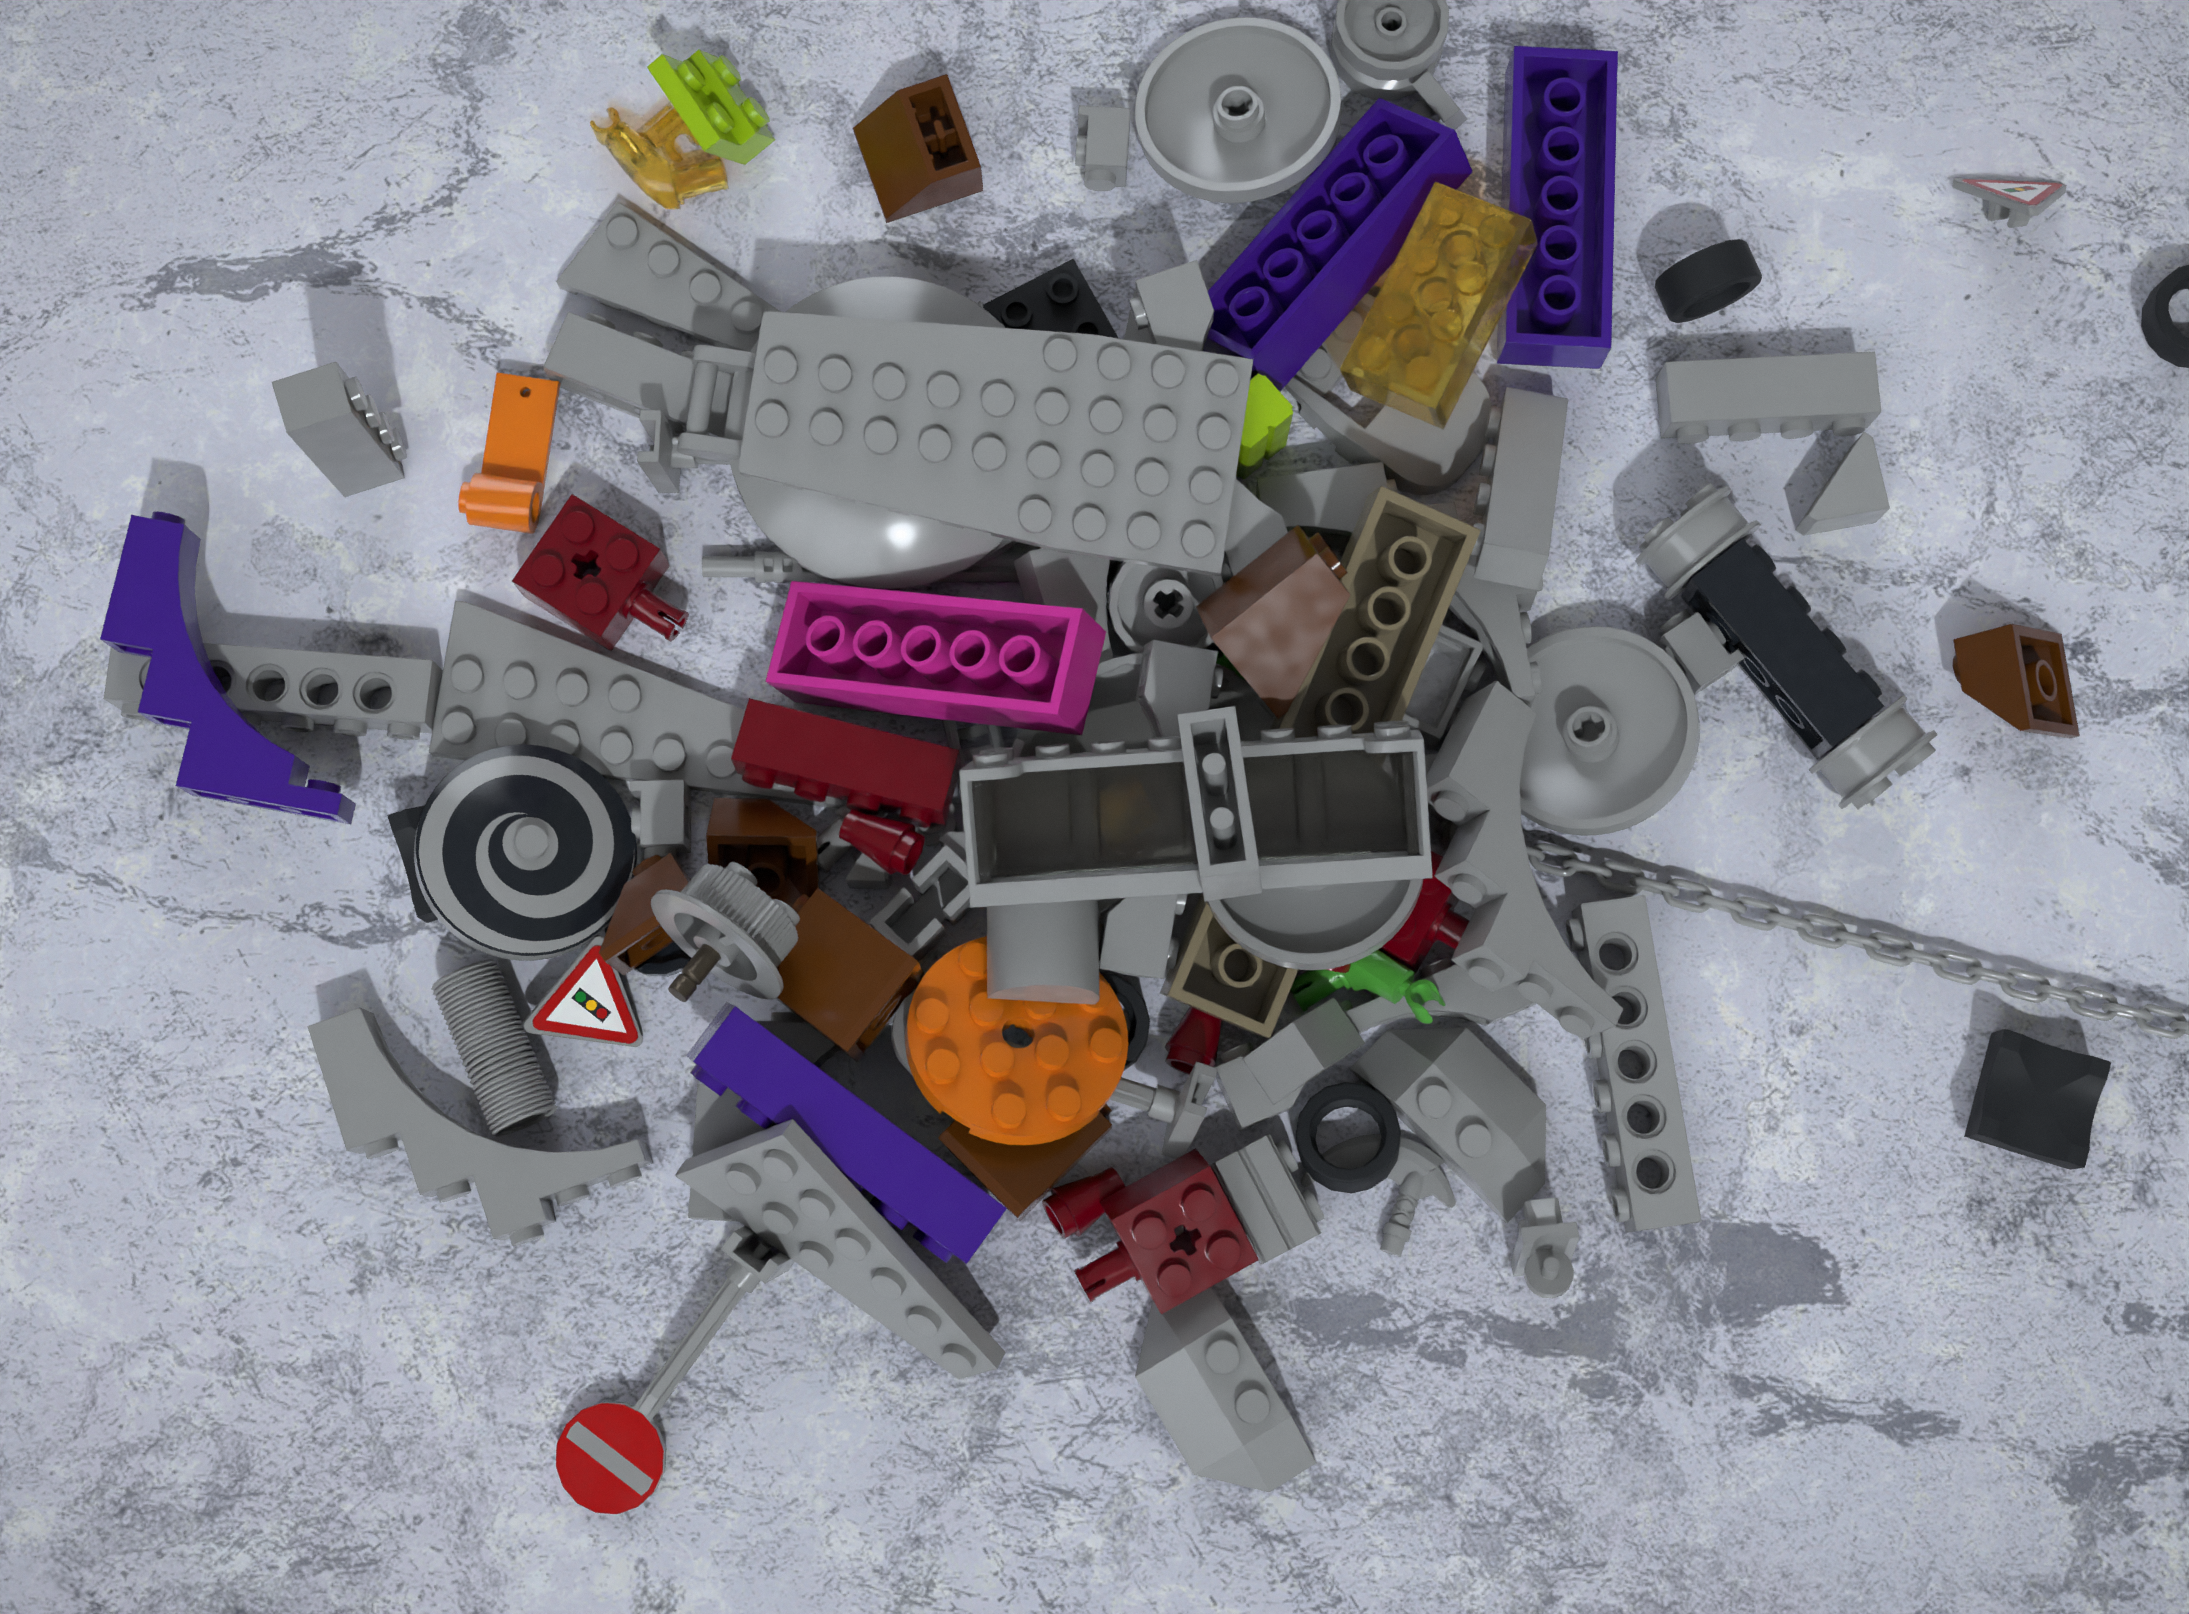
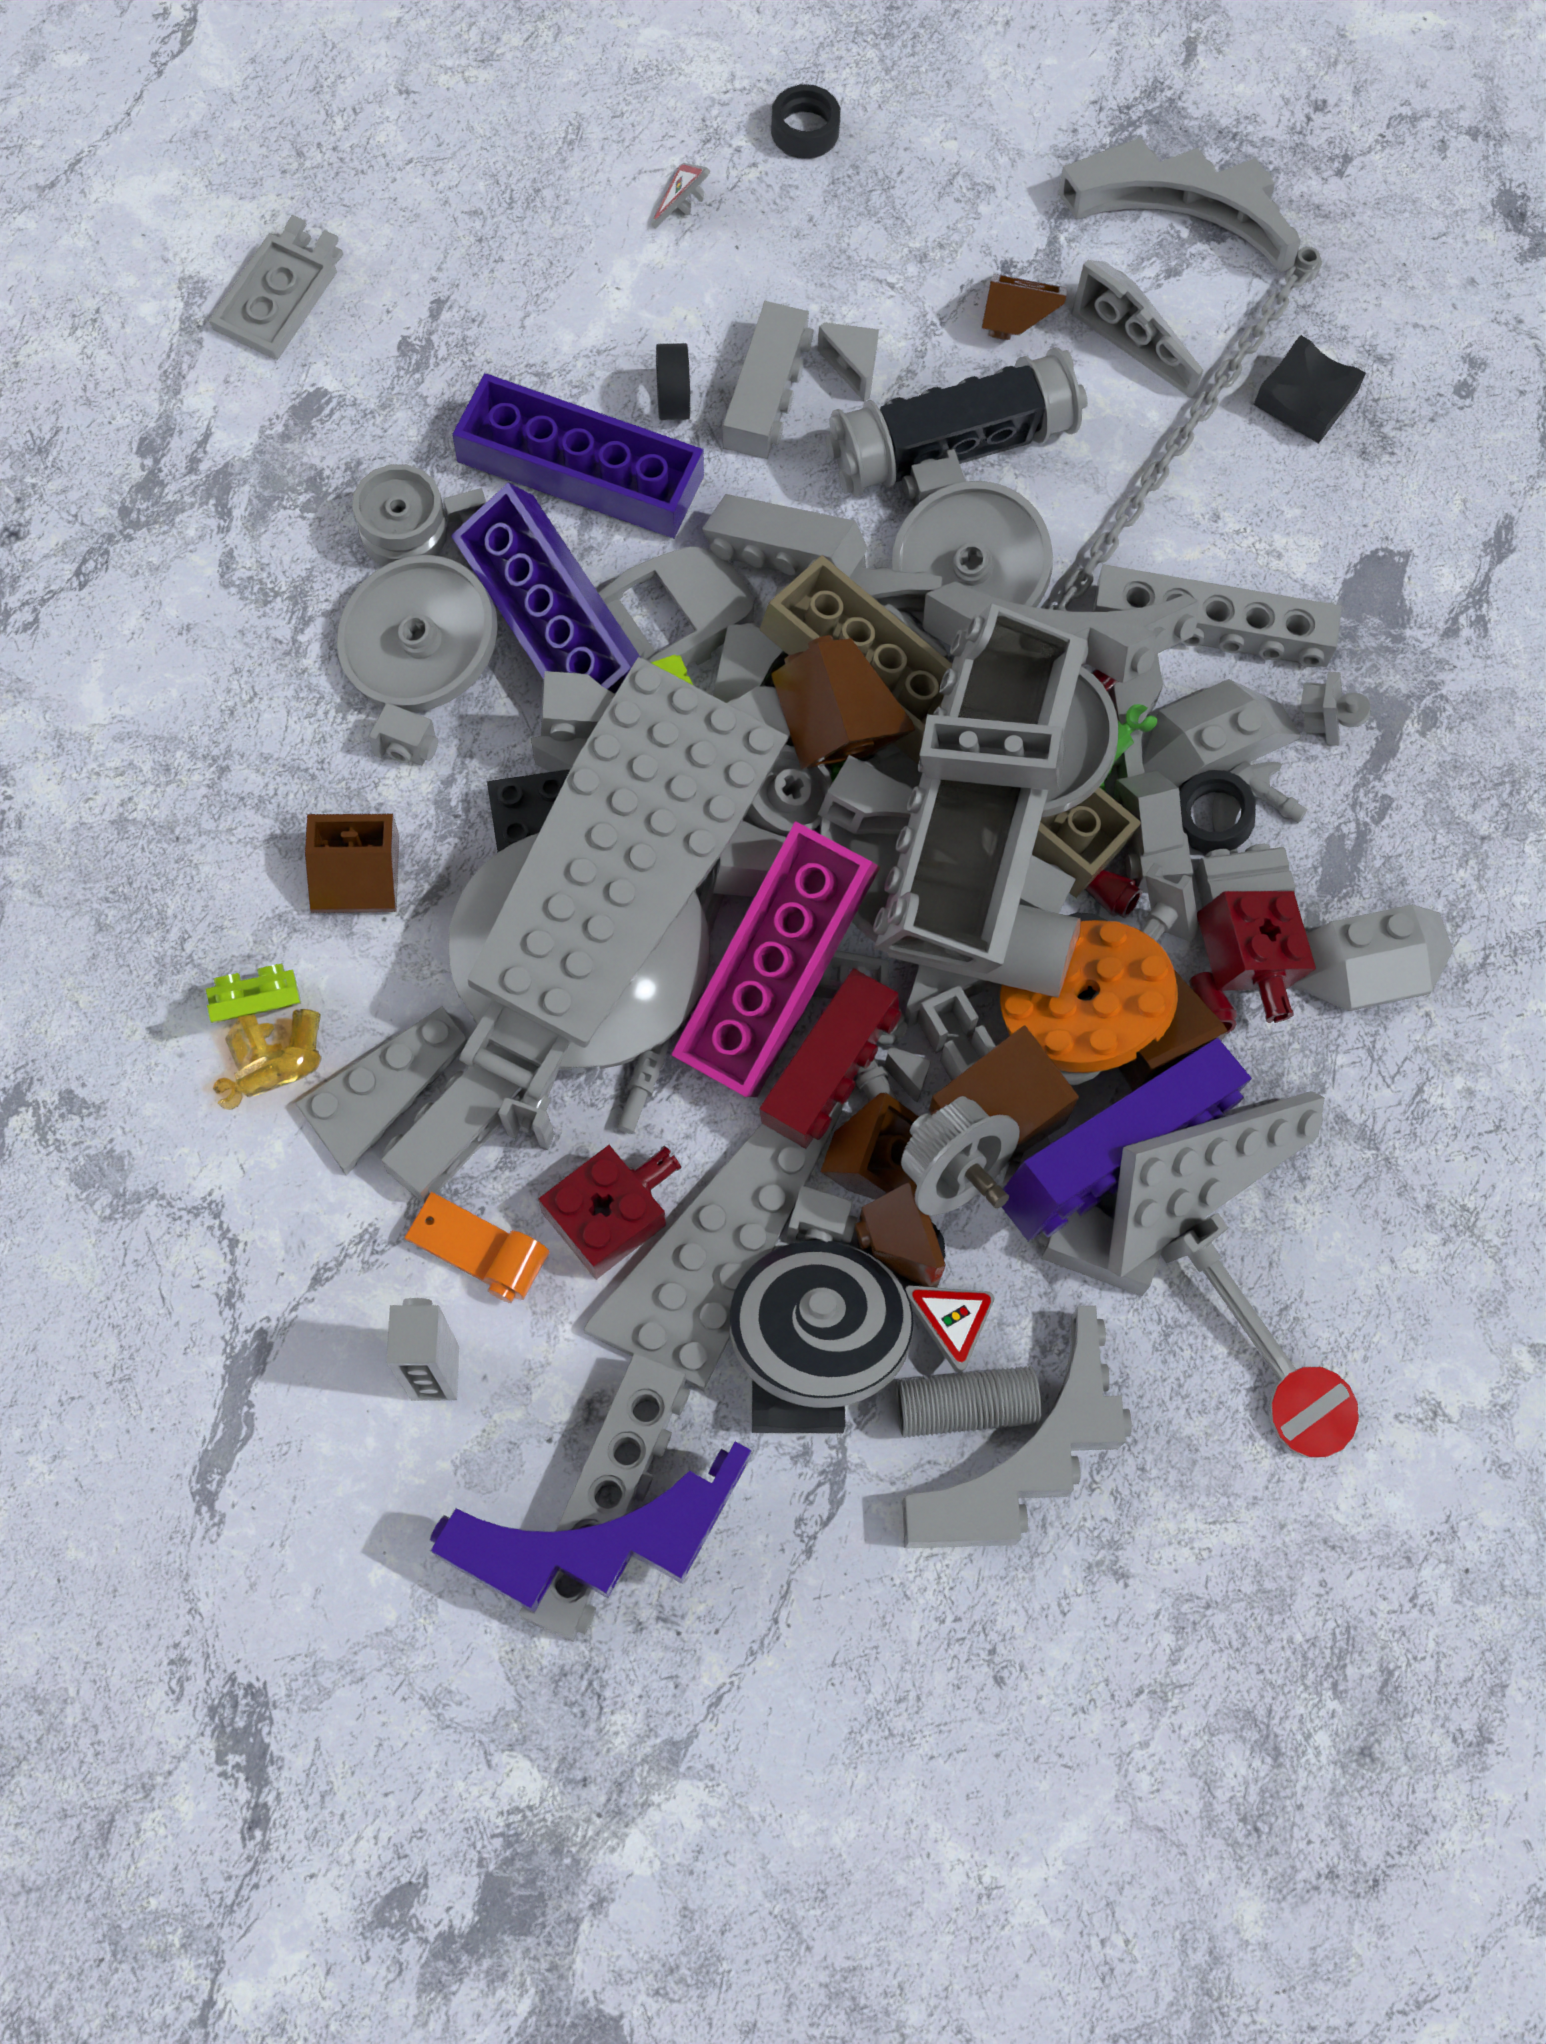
camera: 75 degrees left, 10 degrees down
dark red cone [839,809,925,875] -> none
clear yellow brick [1340,182,1538,430] -> none
none -> light grey wedge [1072,260,1203,398]

